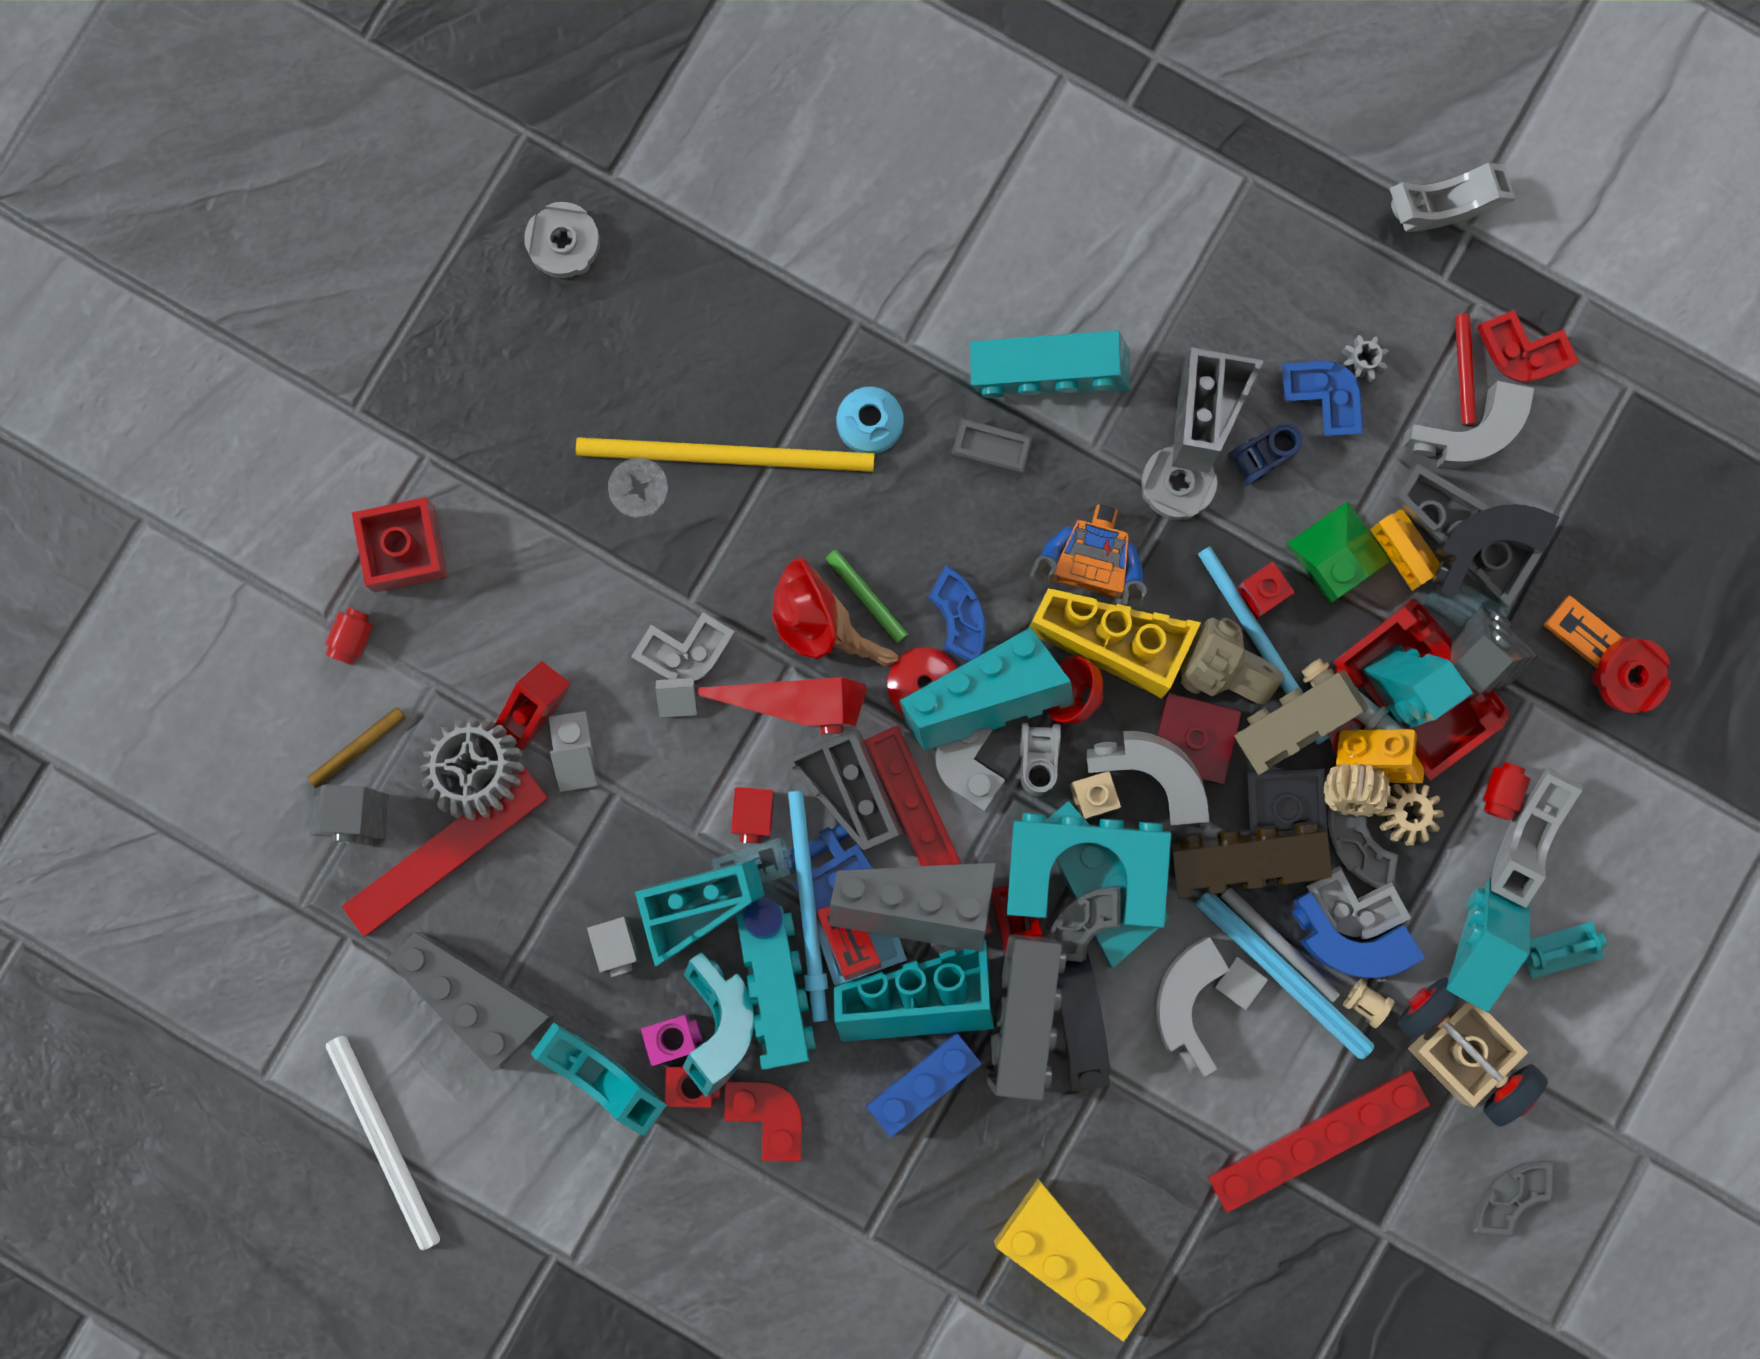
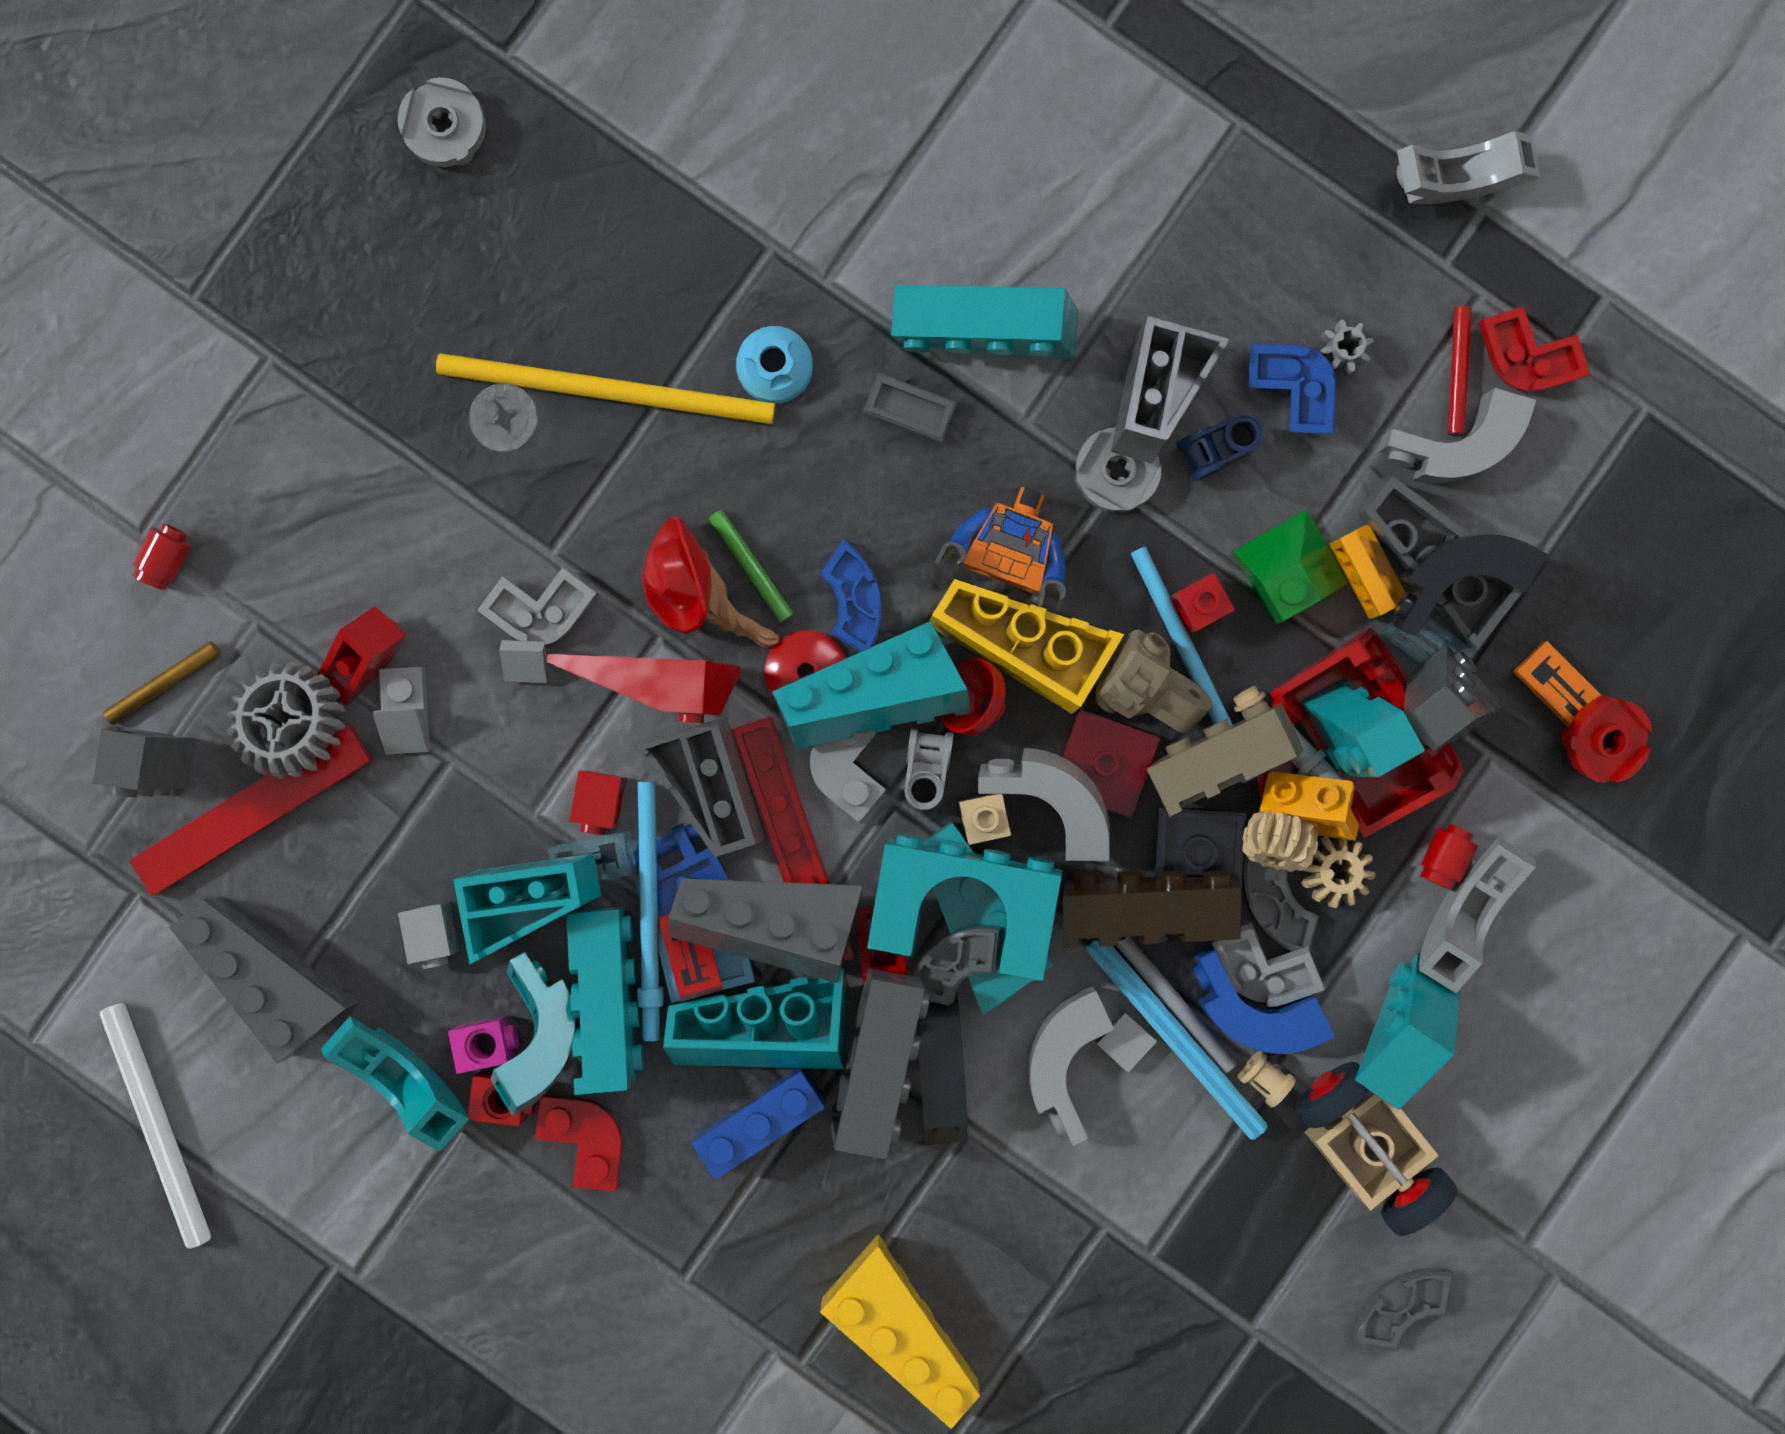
camera: 10 degrees right, 5 degrees up
red brick [351,497,448,593] -> none
clear blue tile [743,898,783,939] -> none
red plate [1207,1070,1430,1213] -> none
teal hinge [1525,921,1607,979] -> none

